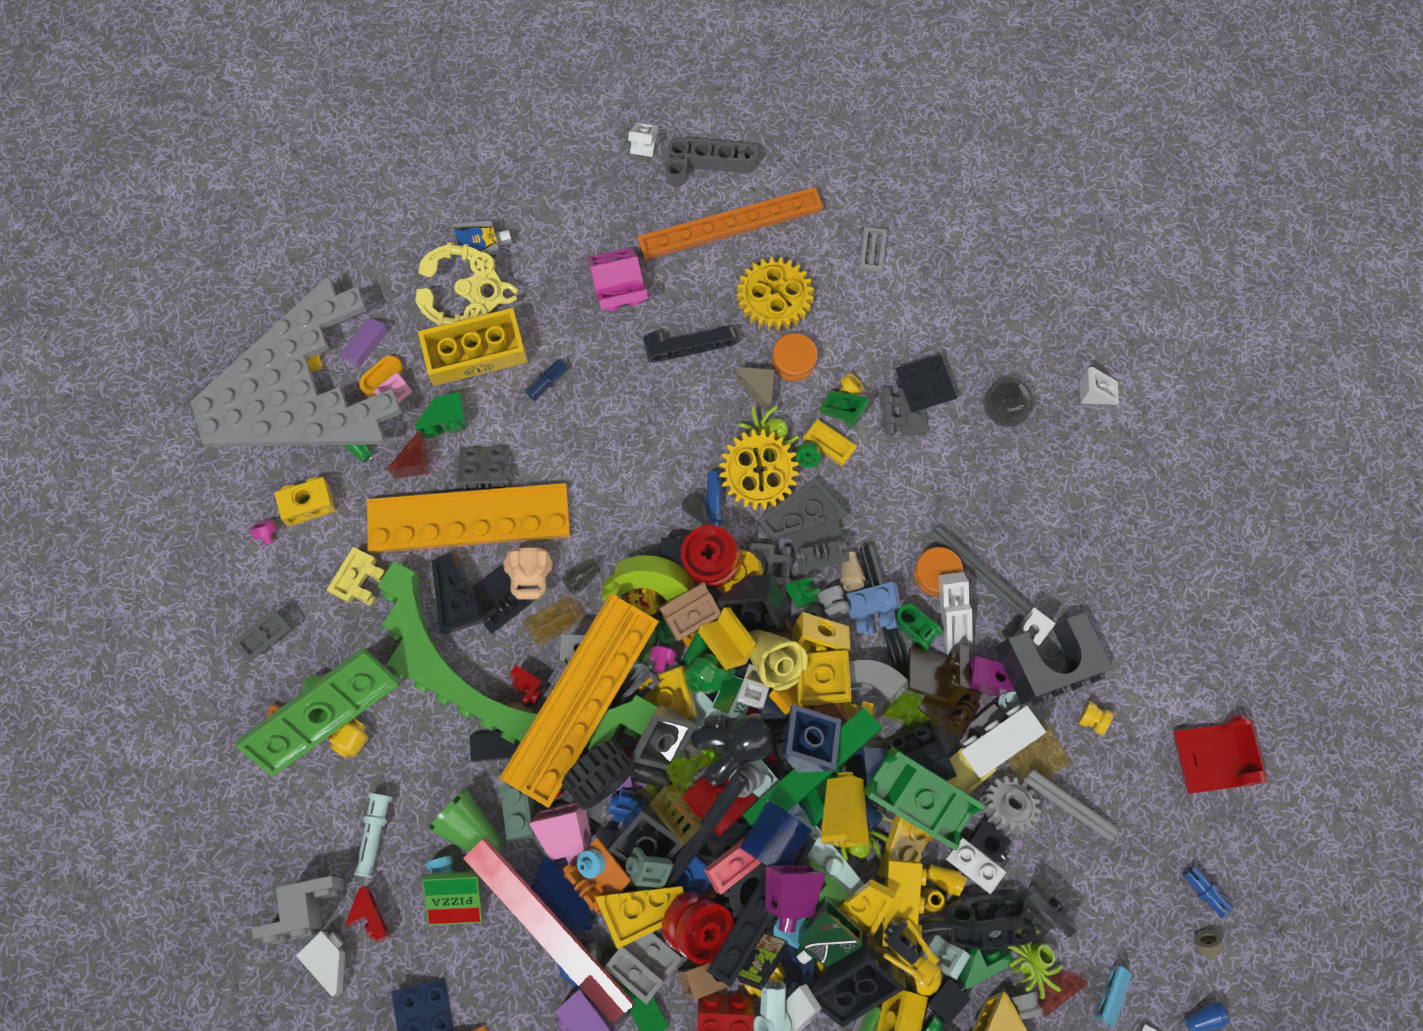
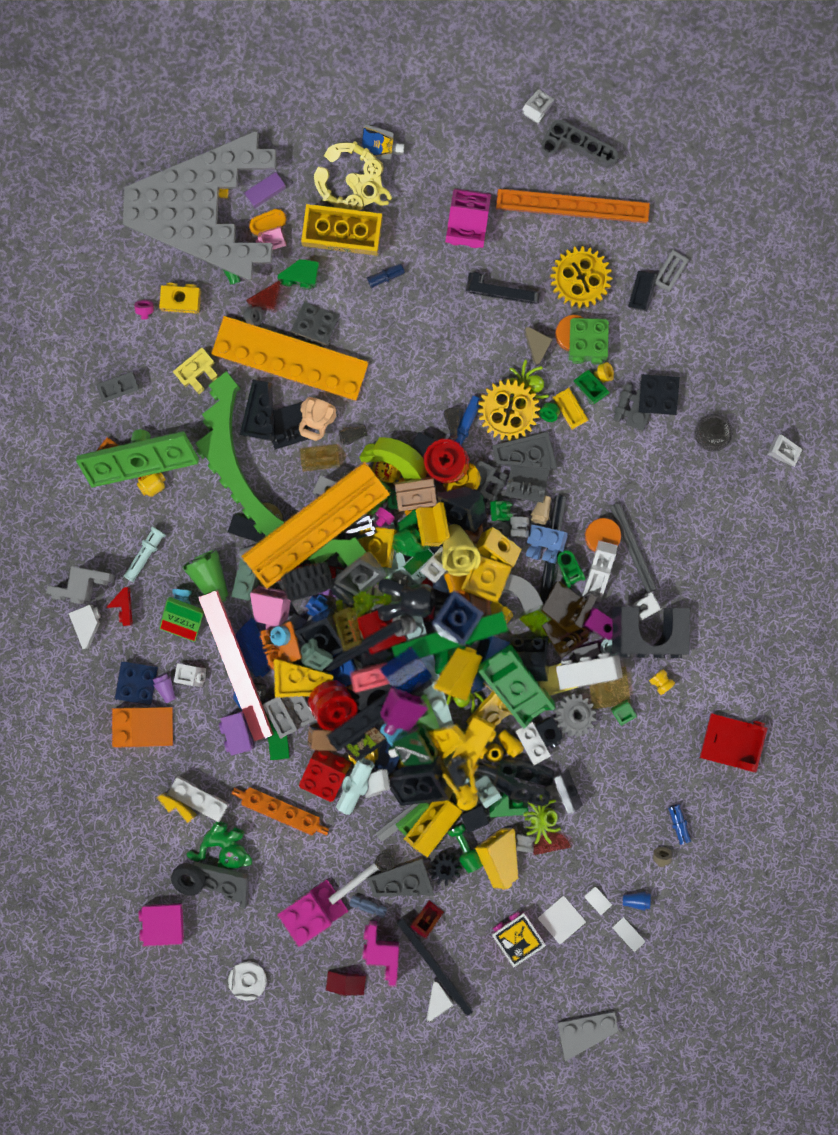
camera: 25 degrees right, 15 degrees up
red bracket [510,665,543,709] -> none
light grey axle [1024,770,1118,840] -> none
medium azure slope [1096,966,1132,1026] -> none
none -> medium lavender cone [153,673,176,703]
none -> white bracket [174,663,206,687]
none -> dark grey tile [243,306,263,326]
none -> bright green bracket [568,318,609,365]
none -> green tile [611,700,637,726]
none -> black tile [628,271,657,312]

